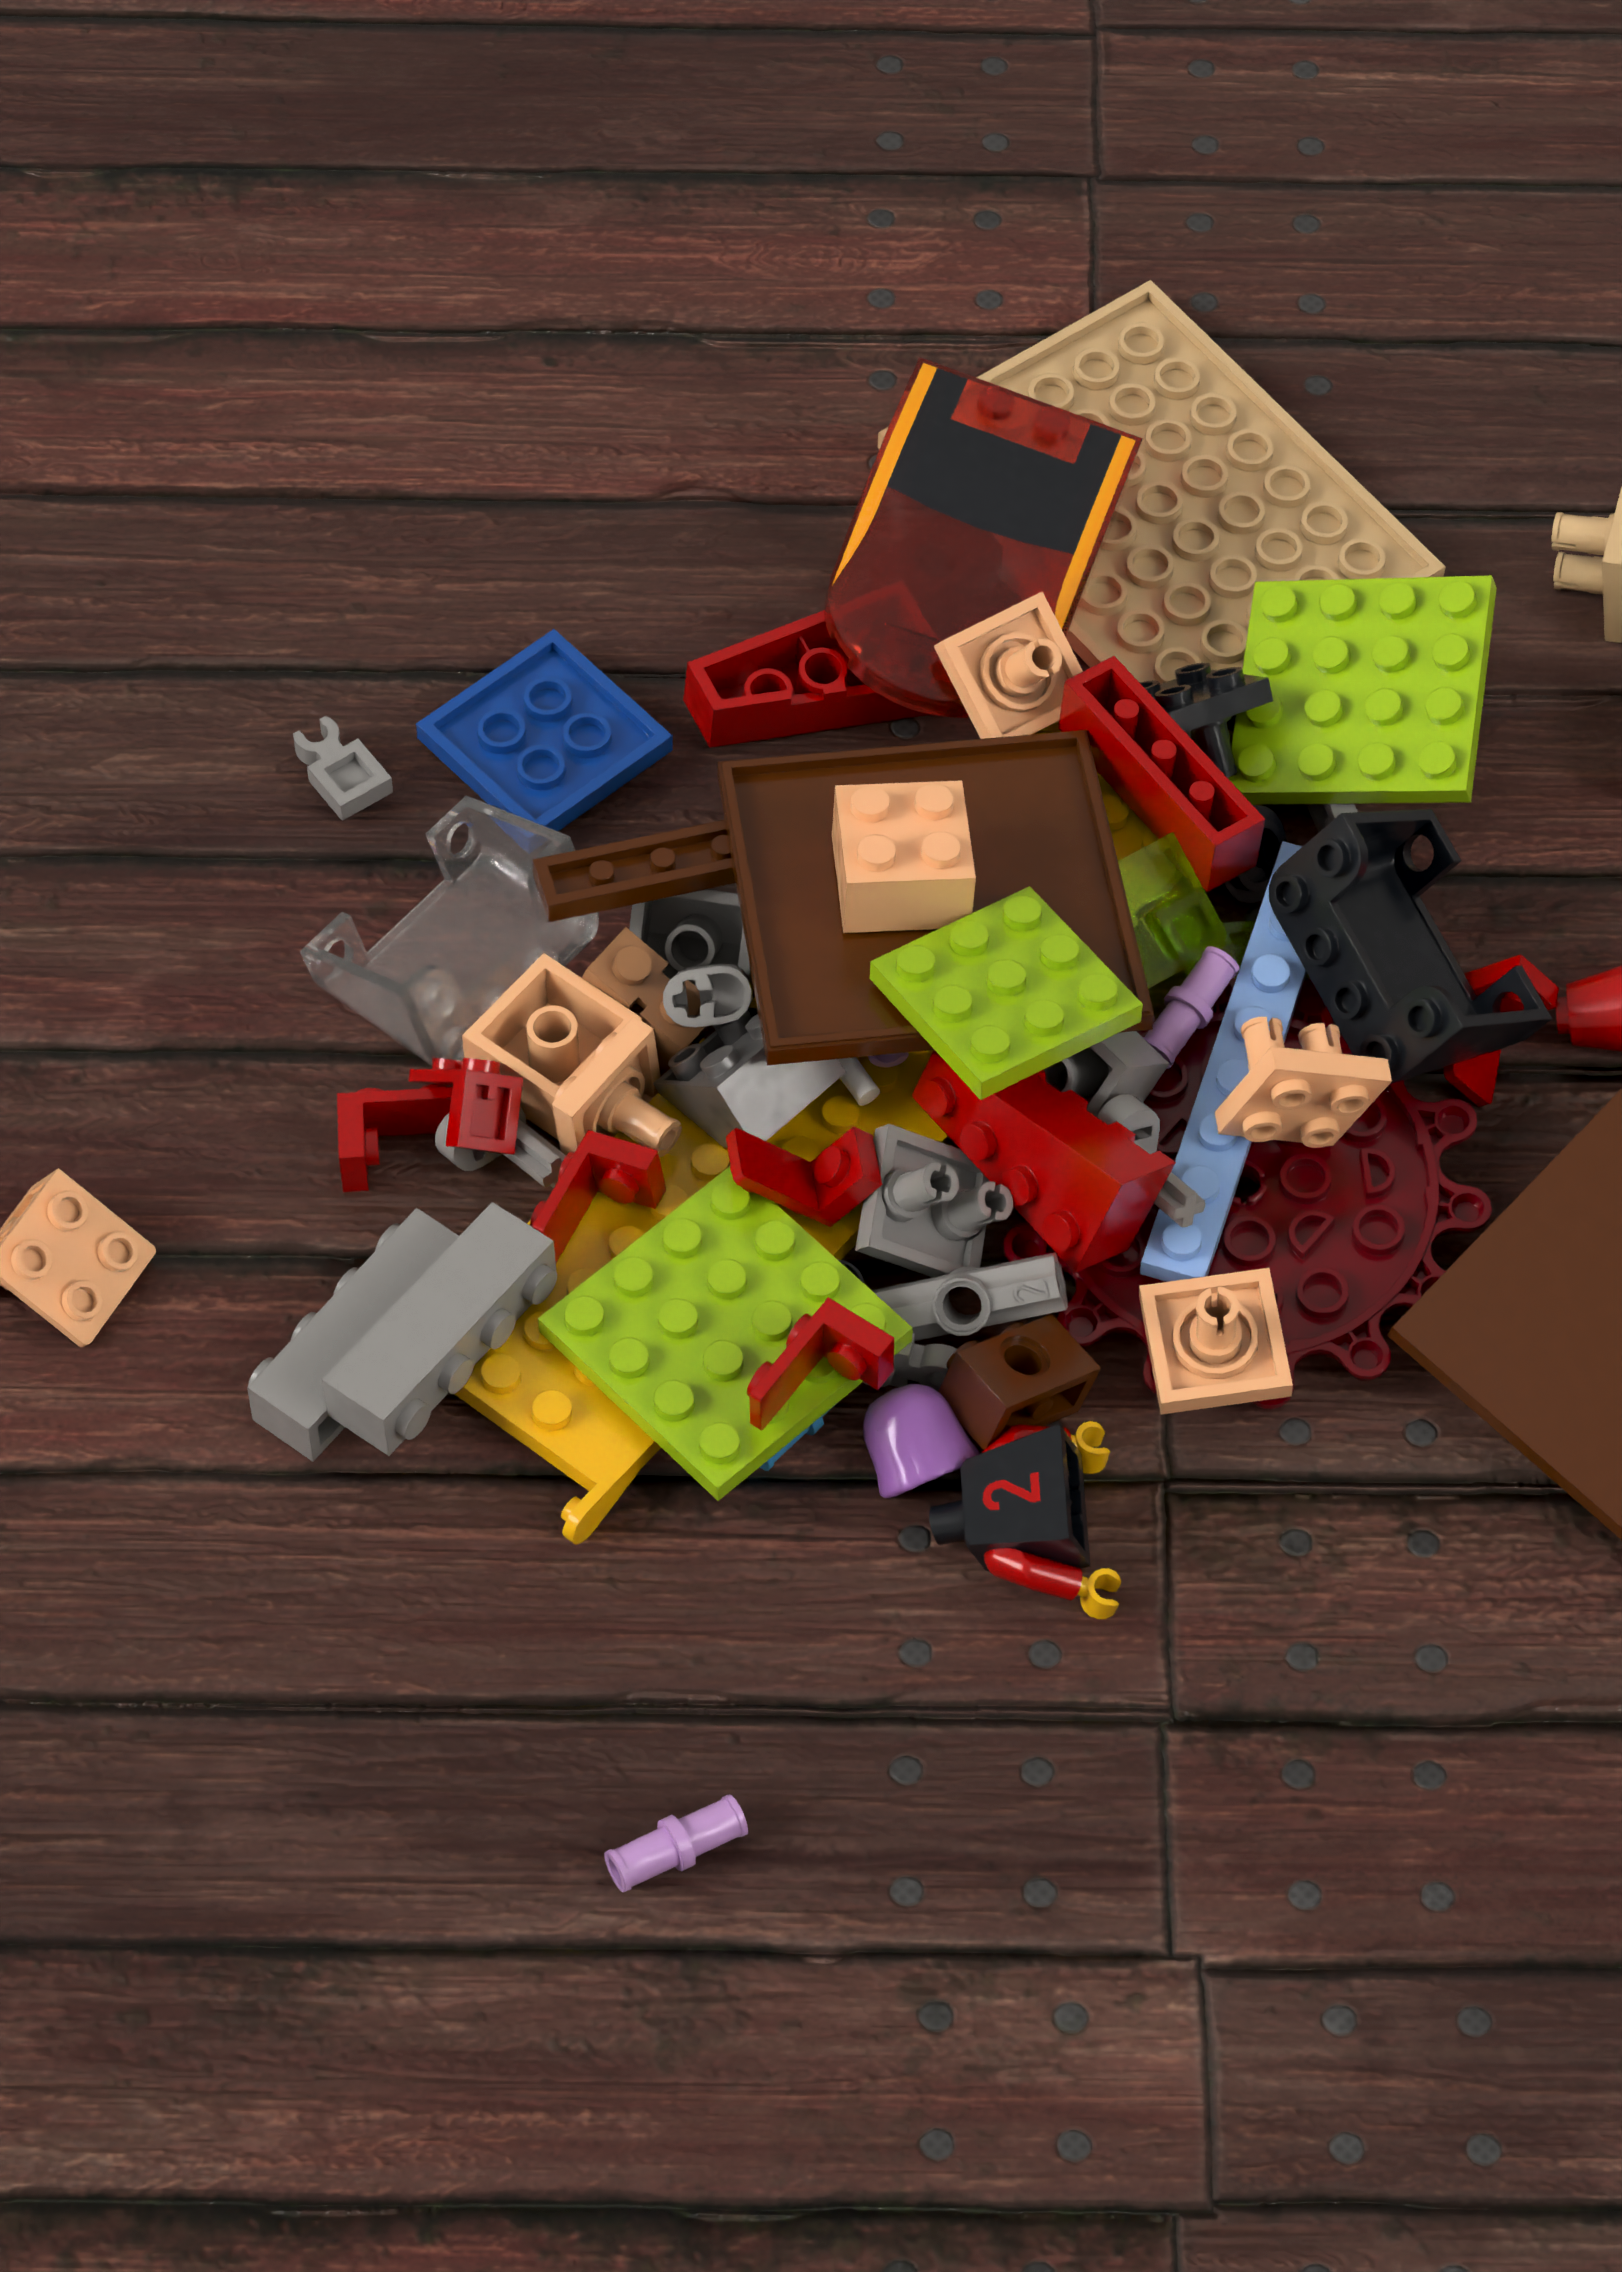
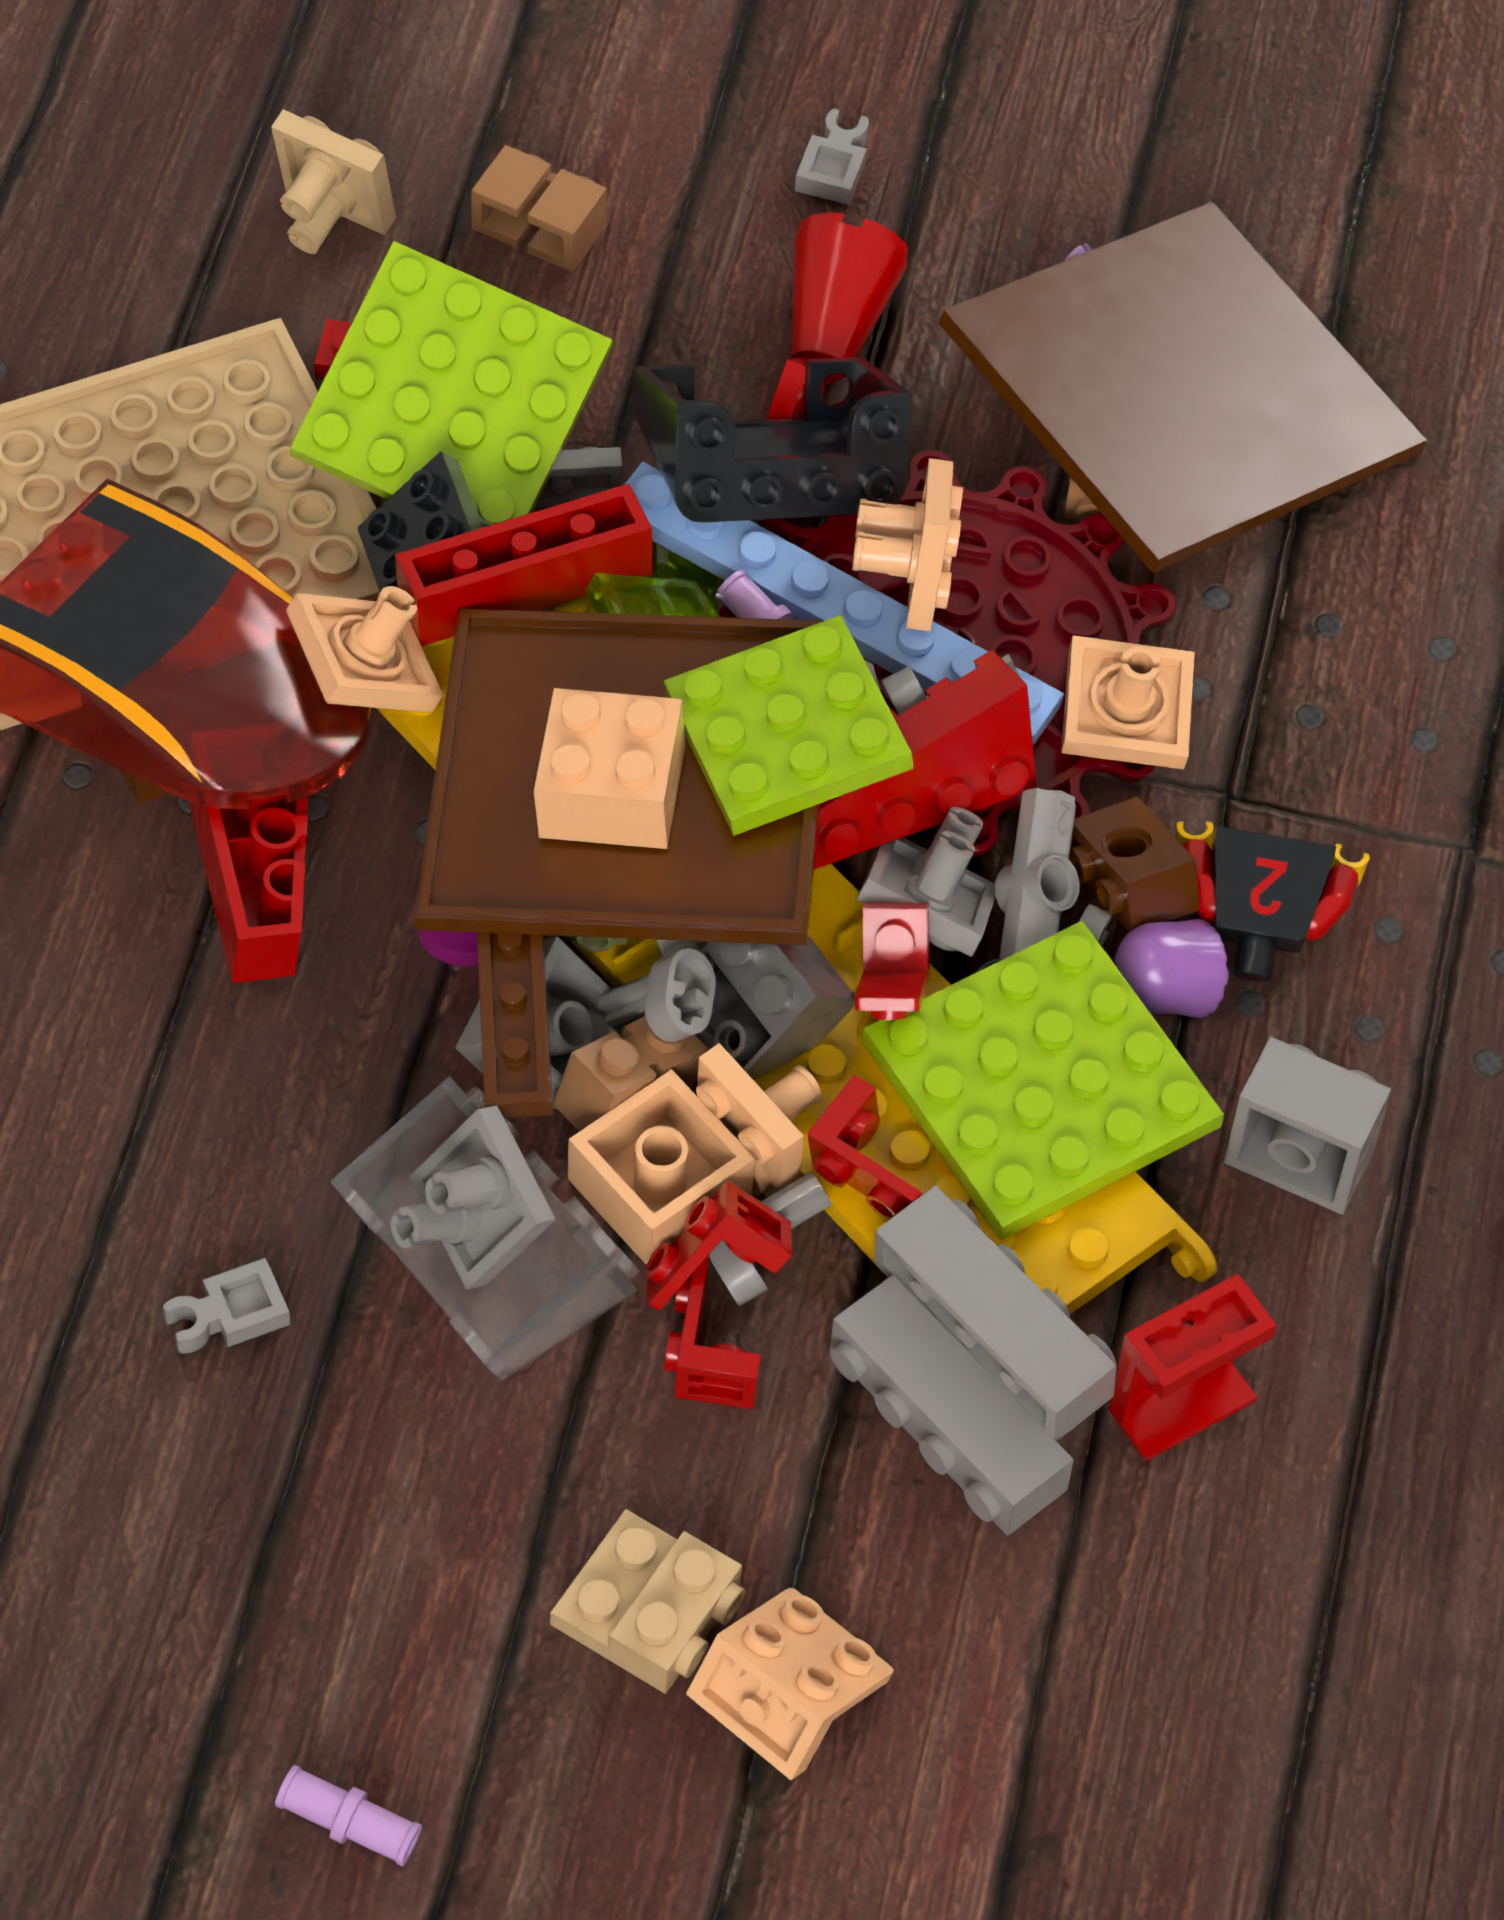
camera: 80 degrees left, 0 degrees up
blue plate [416,629,673,848] -> none
red bracket [747,1297,894,1431] -> none
none -> light grey plate [390,1105,556,1290]
none -> tan plate [550,1509,746,1694]
none -> red panel [1108,1274,1277,1462]
none -> light grey brick [1224,1036,1391,1215]

